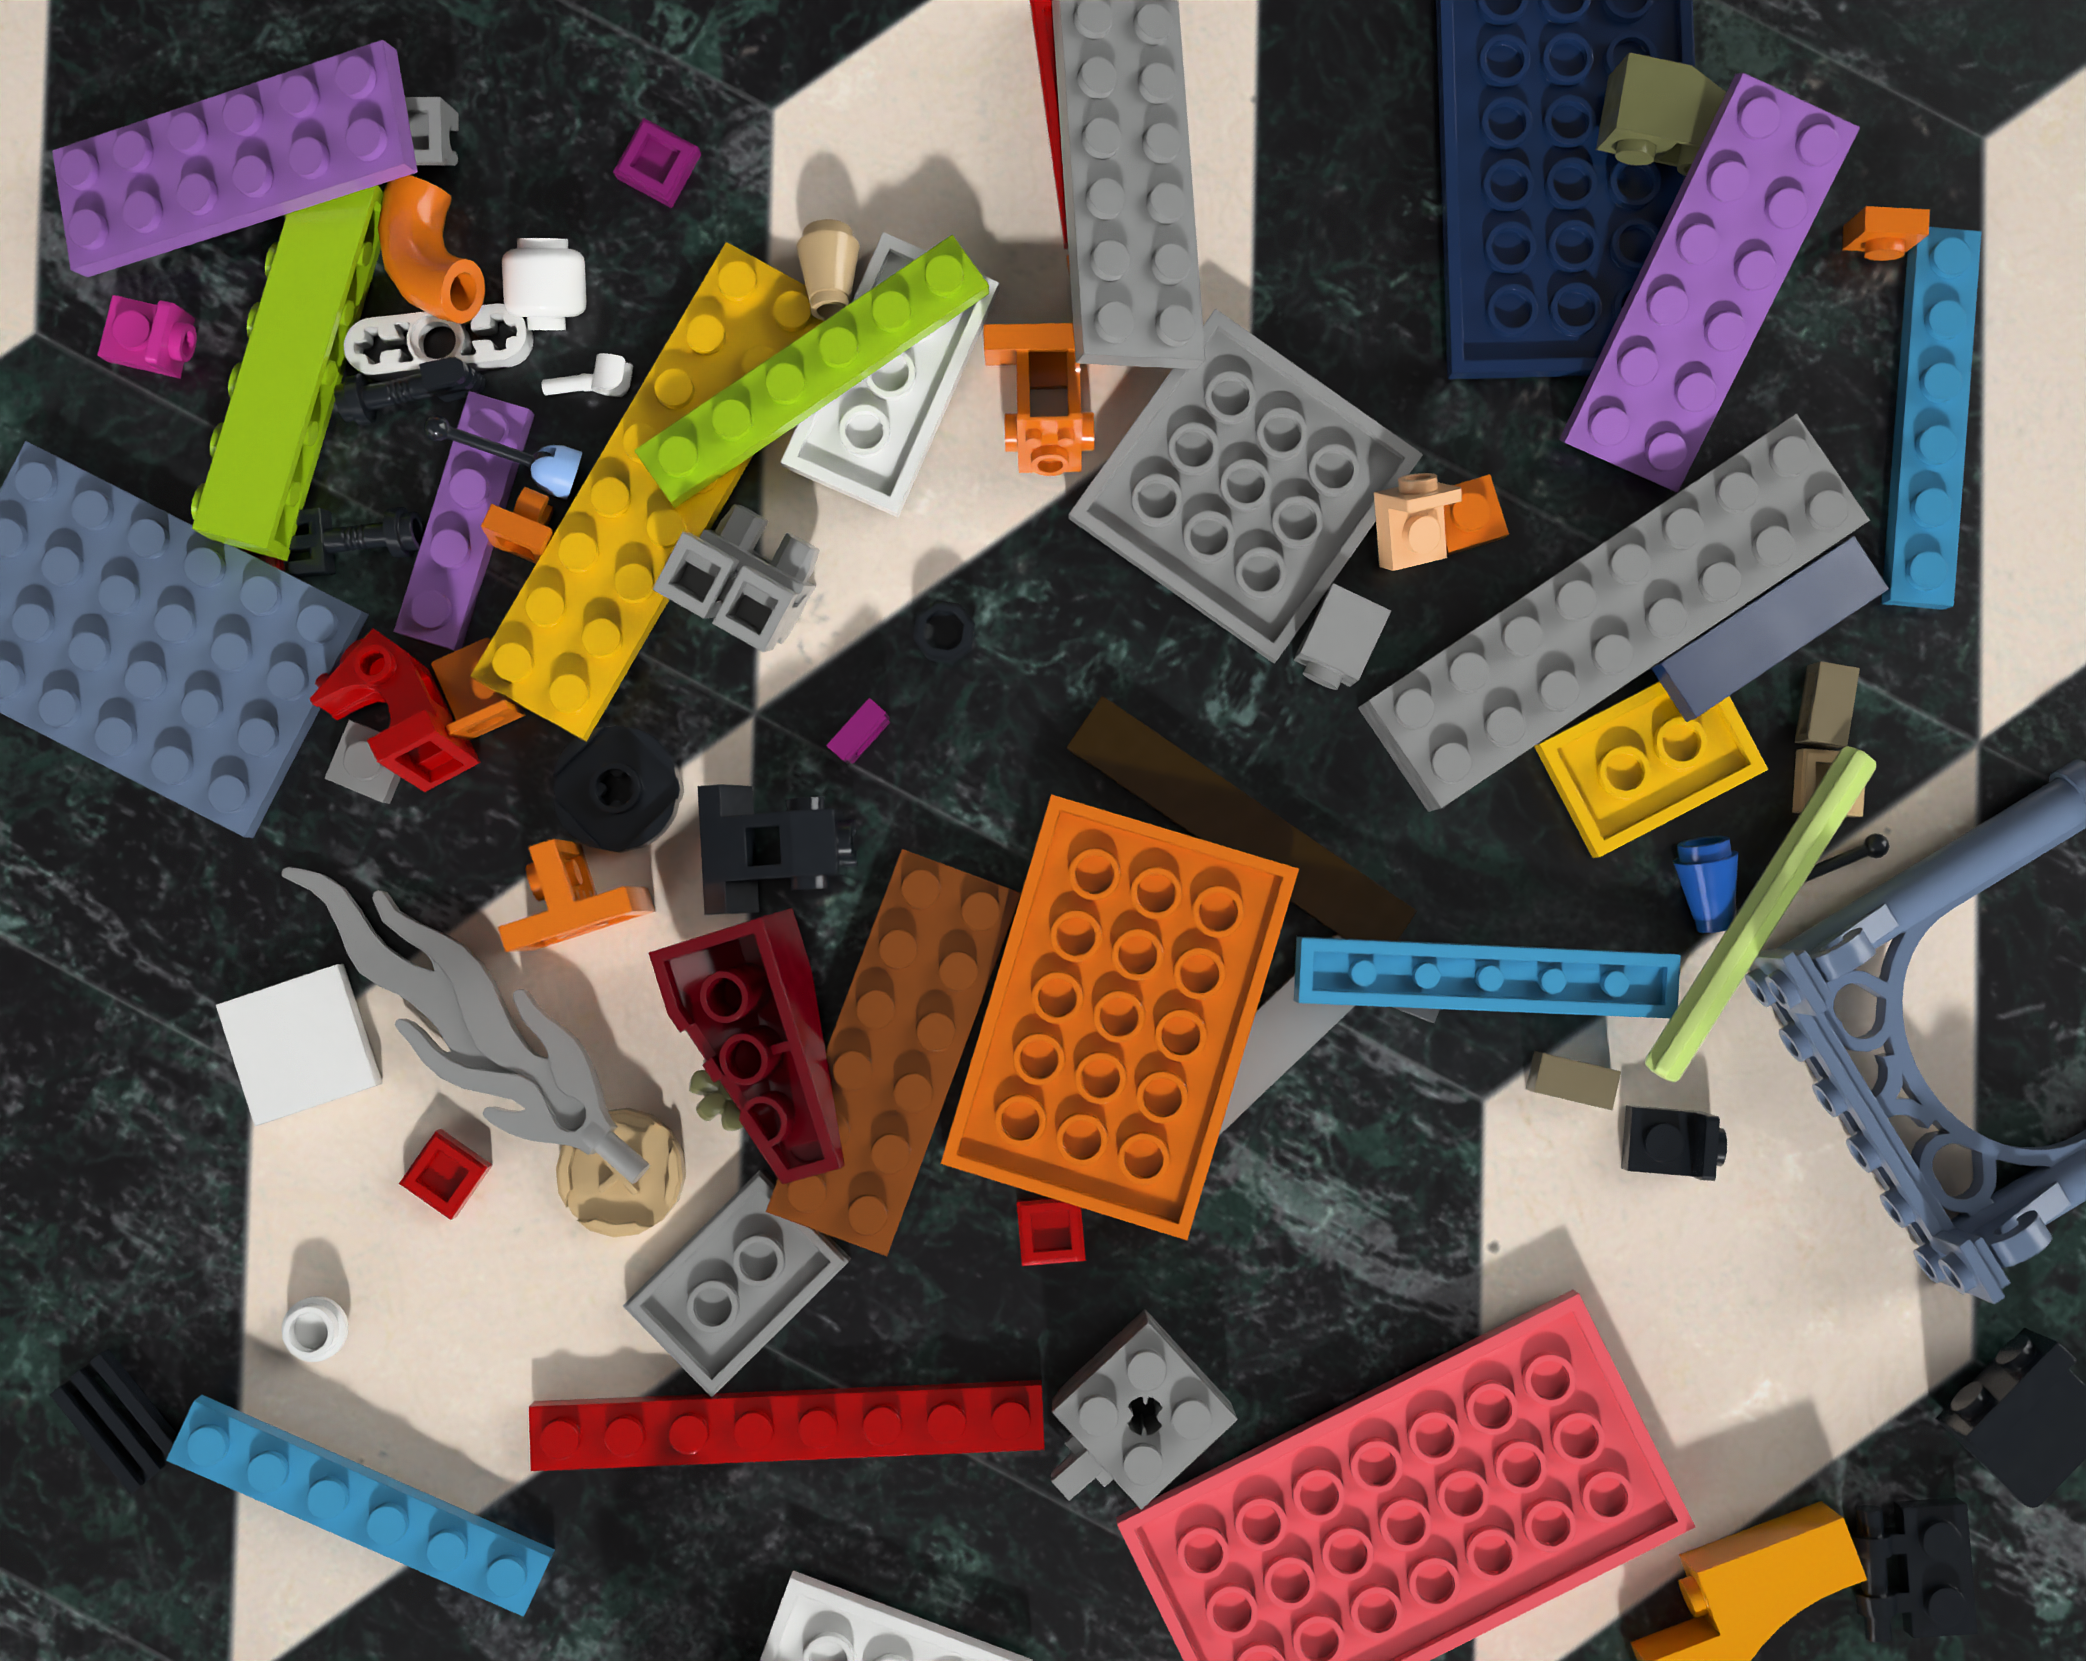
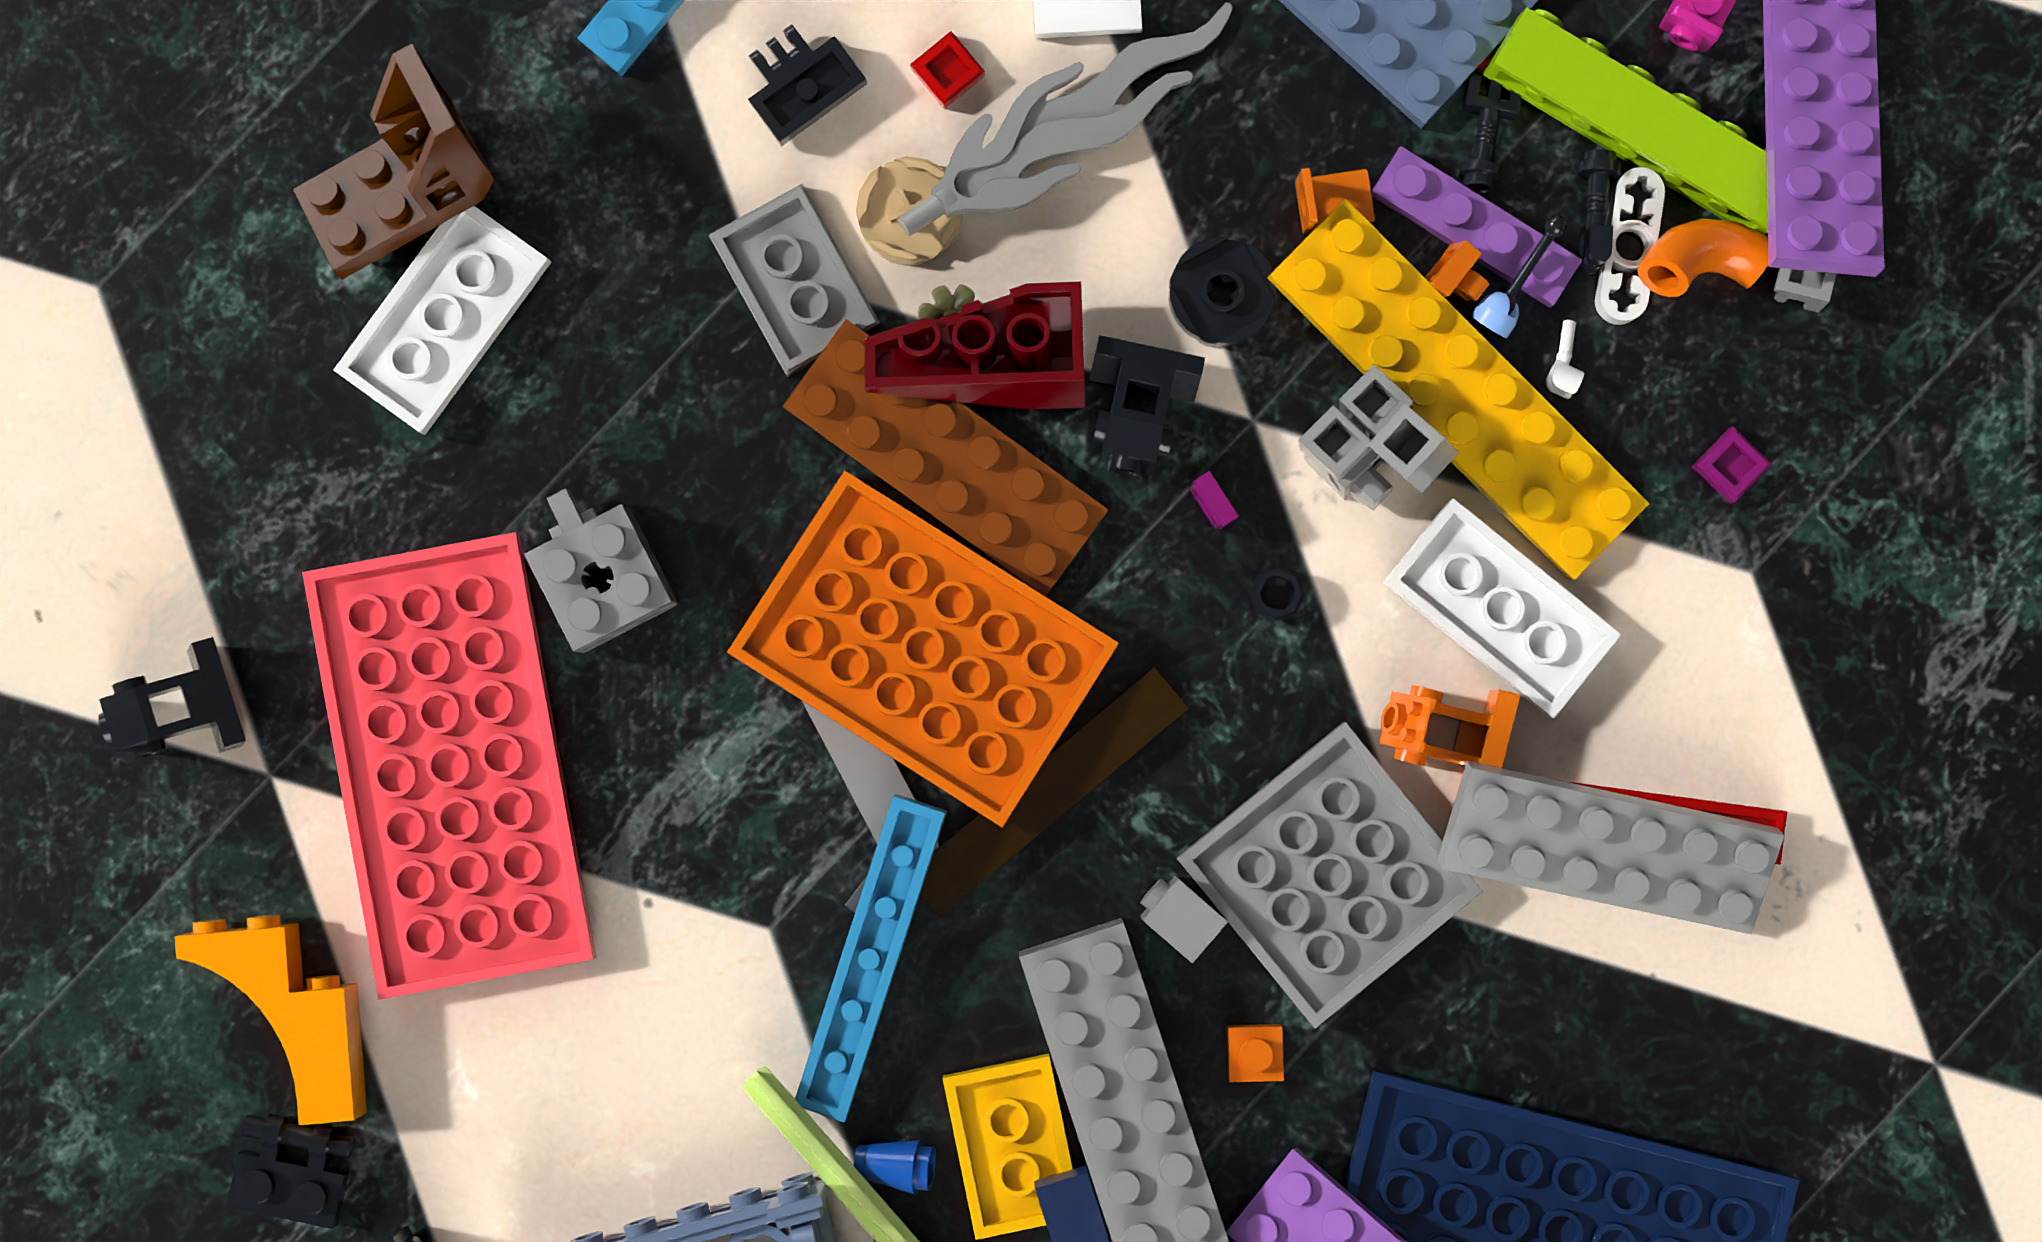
camera: 100 degrees right, 0 degrees up
red tile [309,628,481,792] -> none
light grey plate [324,720,401,804] -> none
orange bracket [498,839,655,952] -> none
white head [502,238,586,330] -> none
red plate [529,1380,1045,1471] -> none
lime plate [634,235,989,508] -> none
tan cone [796,219,860,321] -> none
red tile [1017,1197,1086,1266] -> none
light nougat bracket [1374,473,1462,571] -> none
dark tan piece [1526,1051,1621,1111] -> none
black bracket [1621,1105,1727,1181] -> none
none -> black hinge [748,24,867,147]
none -> light grey brick [1368,404,1459,493]

